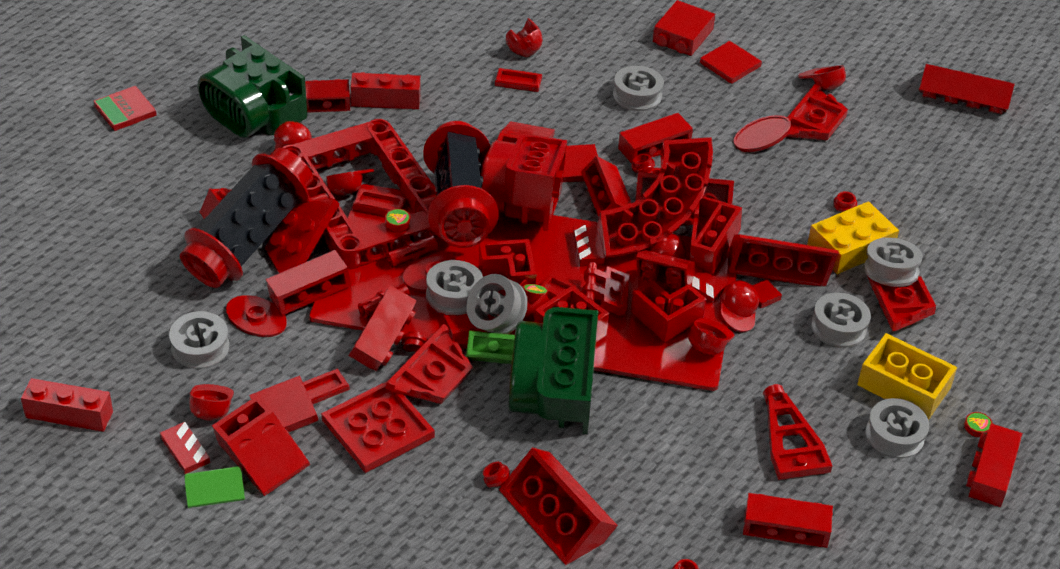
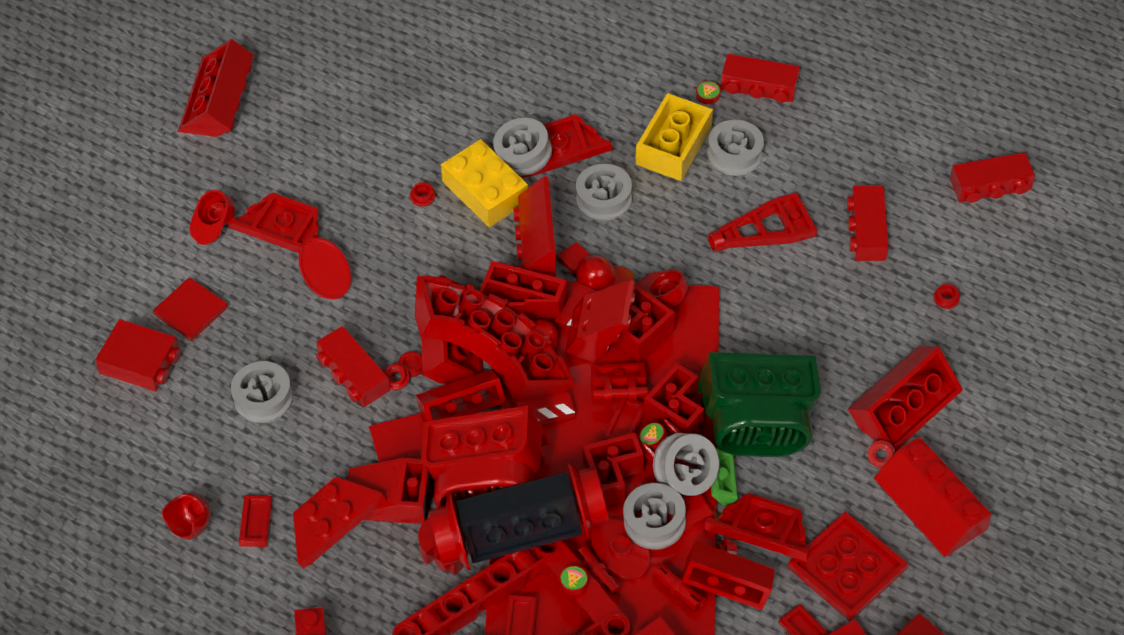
camera: 95 degrees left, 10 degrees up
none -> red wing [293,477,387,569]
none -> red slope [874,436,992,558]

